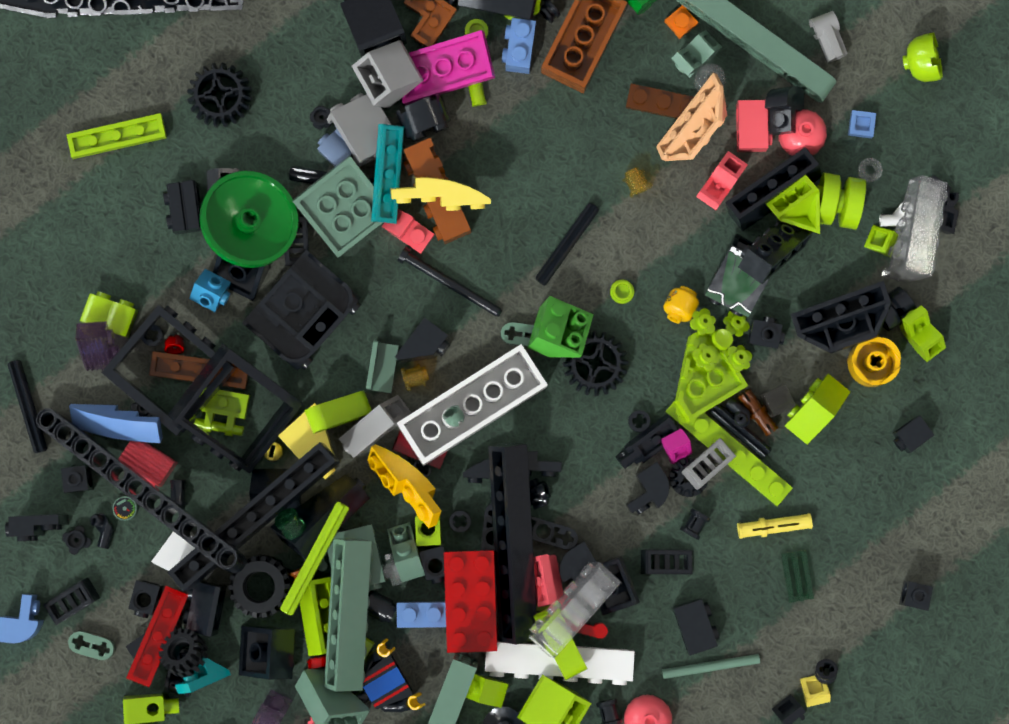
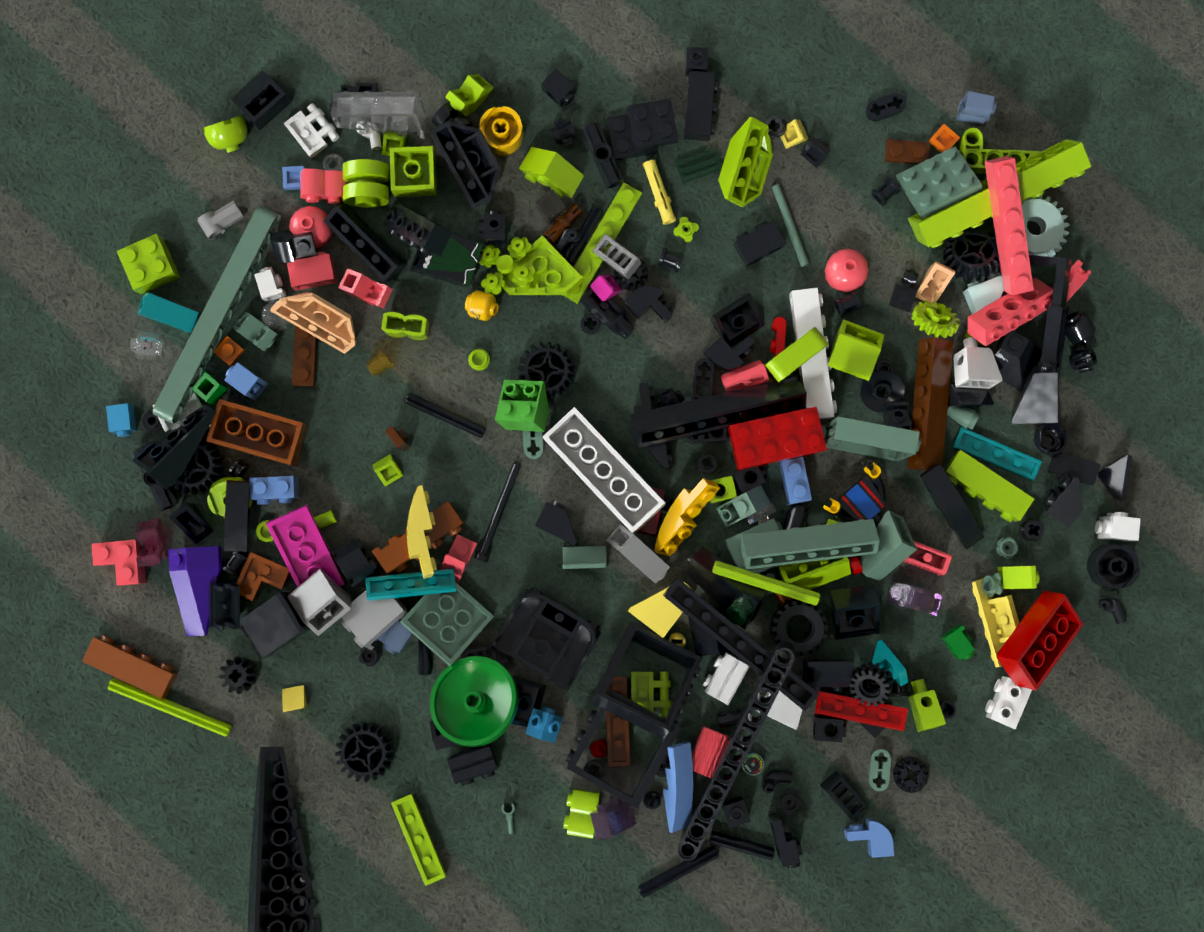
camera: 95 degrees left, 0 degrees up
lime beam [304,390,372,434] -> none
clear yellow brick [400,363,430,392] -> none
sand green hinge [442,405,465,427] -> none
lime brick [466,674,508,708] -> none
clear wedge [528,562,621,658] -> none
black slope [641,549,693,575] -> none
lime slope [766,175,820,234] -> none
none -> medium blue brick [224,363,268,401]
none -> black slope [231,71,291,130]
none -> white brick [254,267,287,303]
none -> light yellow slope [282,685,308,712]
none -> white plate [284,103,339,158]
none -> coral brick [300,169,346,205]
none -> lime slope [372,454,404,487]
none -> lime brick [381,312,430,340]
none -> reddish brown plate [385,426,411,451]
none -> lime brick [390,146,437,197]
none -> sand green hand [502,803,516,834]
none -> black gear [550,118,576,147]
none -> black piece [582,122,624,189]
none -> black bracket [607,98,679,161]
none -> black hinge [643,791,661,810]
none -> lime plate [673,217,699,242]
none -> black brick [684,71,718,141]
none -> white brick [703,652,750,705]
none -> black axle [709,831,775,860]
none -> lime wedge [718,117,773,207]
none -> black gear [893,757,929,793]

